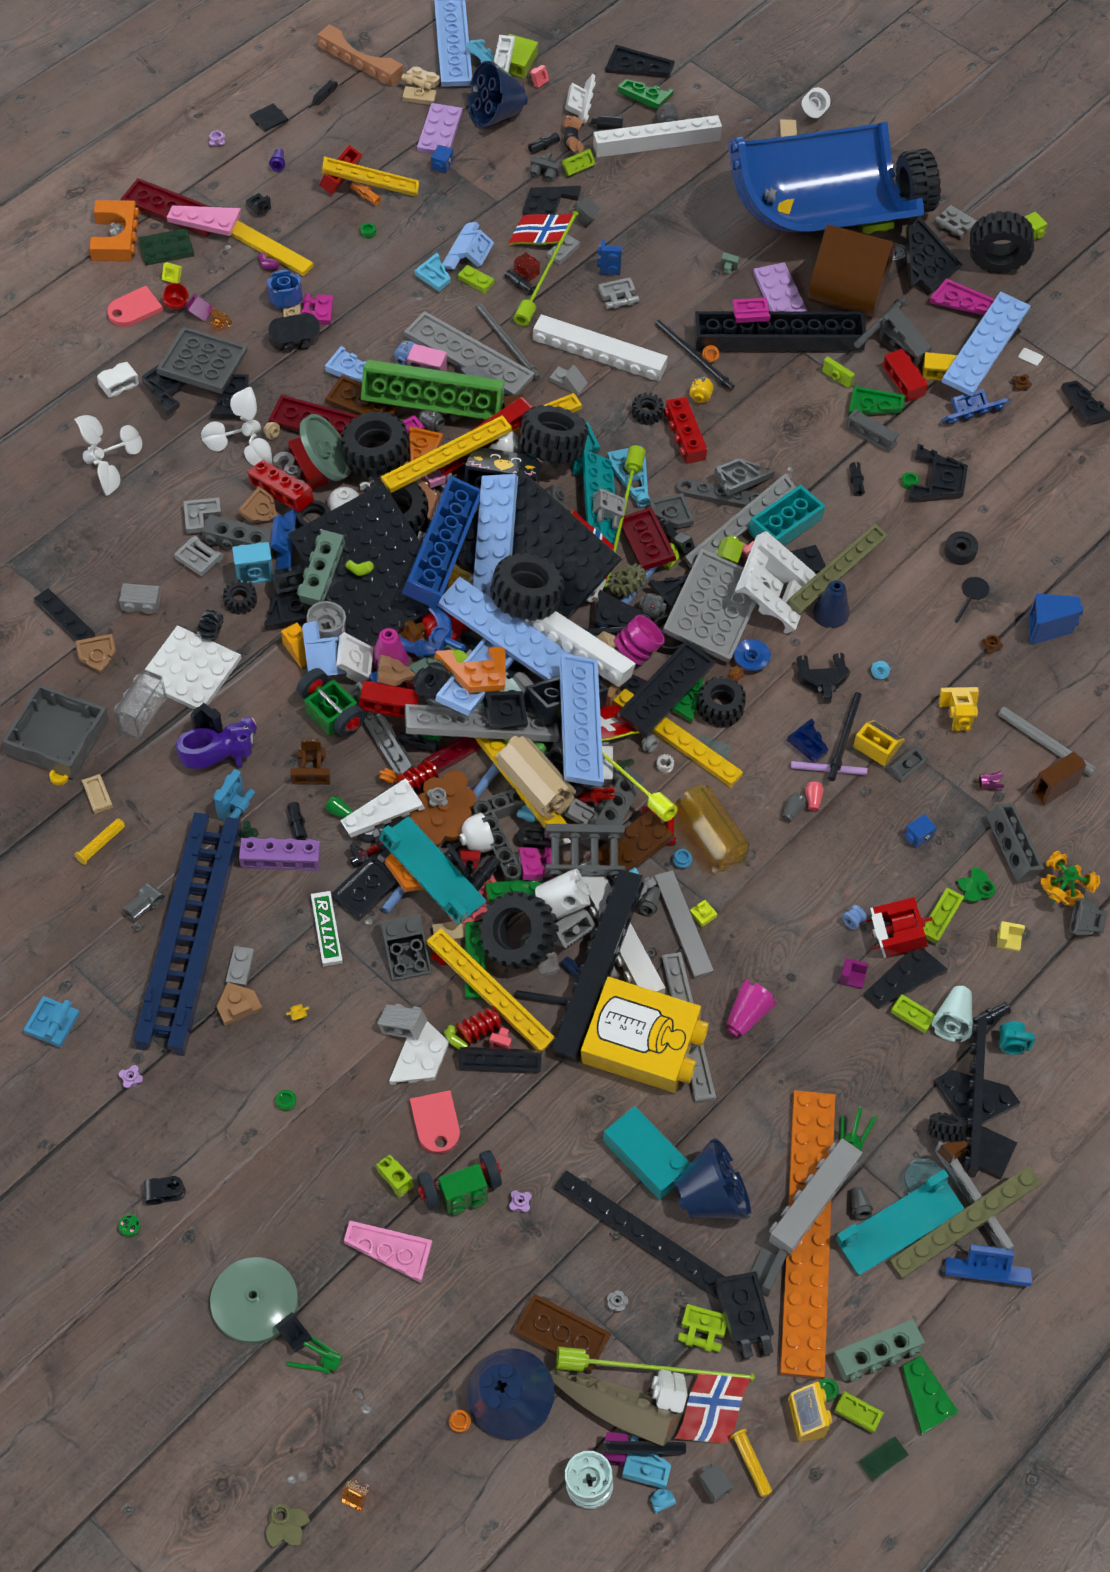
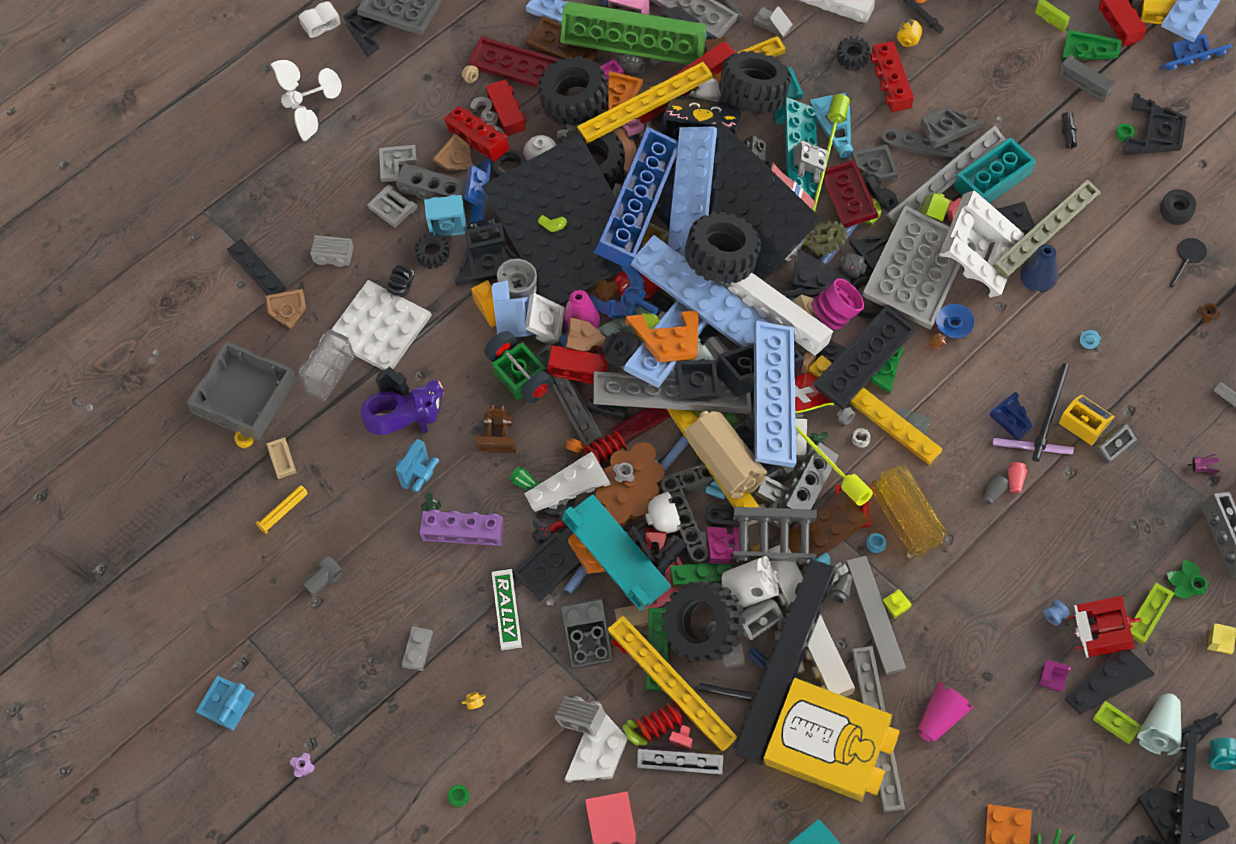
camera: 10 degrees right, 5 degrees up
dark blue ladder [134,812,242,1056] -> none
white plant [201,387,273,466] -> none
black wing [210,374,249,419] -> none
medium nougat plate [217,982,262,1026] -> none
black pin [287,802,308,840] -> none
sand green brick [297,530,345,605] -> none
sand green dish [300,414,351,481] -> none
red pin [578,787,615,803] -> none
black tyre [697,676,746,727] -> none
black connector [796,653,850,703] -> none
blue brick [904,814,937,849] -> none
yellow tile [939,687,979,732] -> none

